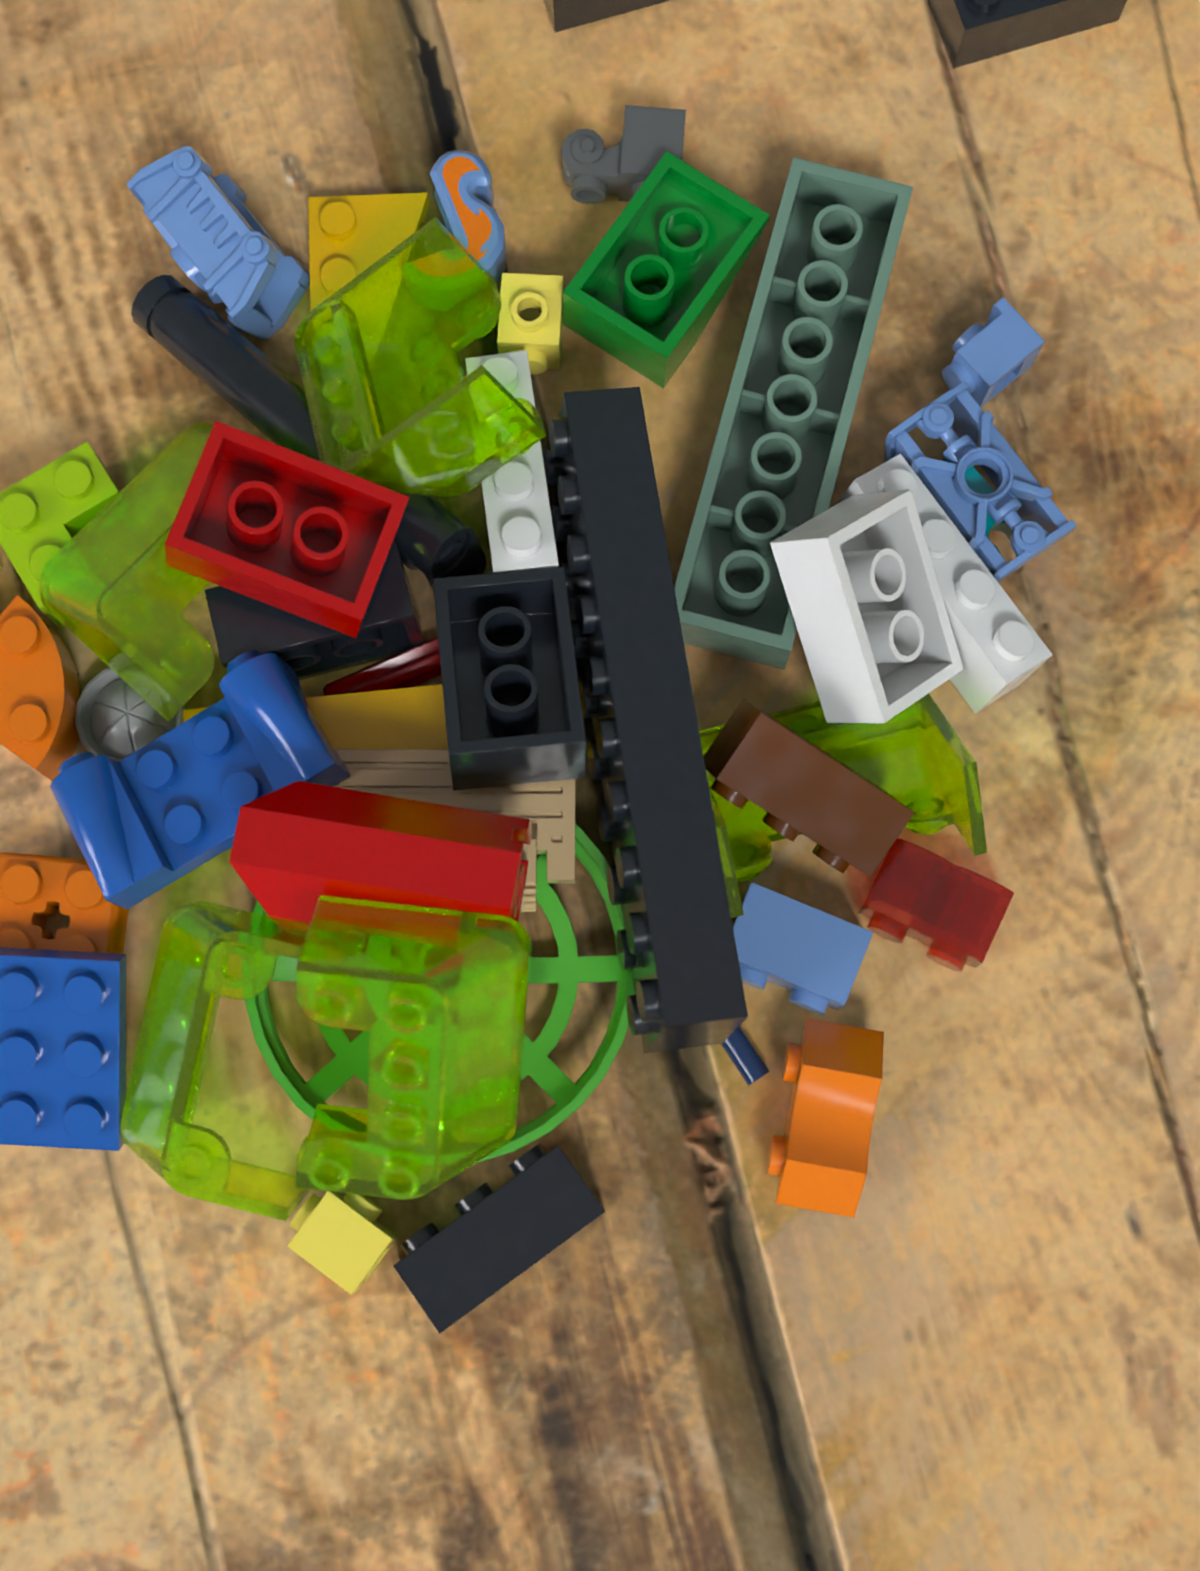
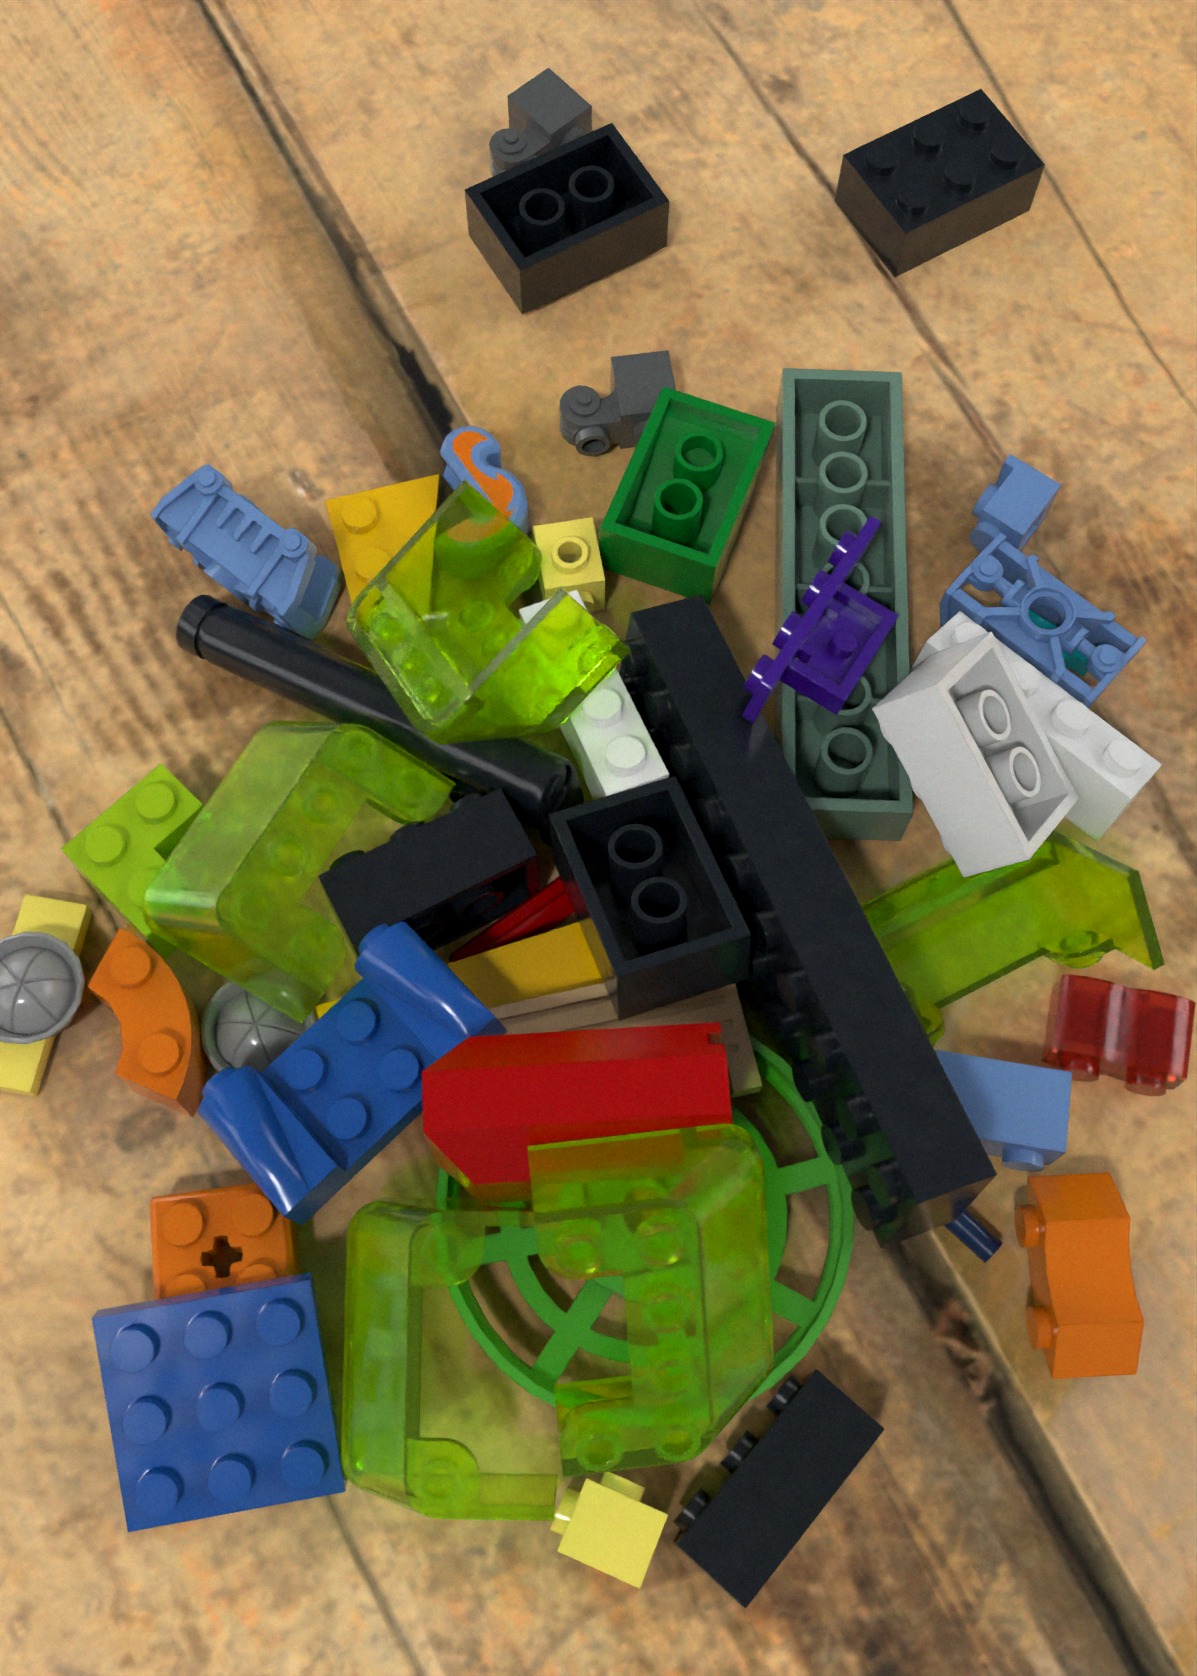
camera: 15 degrees left, 10 degrees down
red brick [165,420,409,638] -> none
reddish brown brick [703,698,915,877] -> none
none -> dark purple bracket [742,516,899,723]

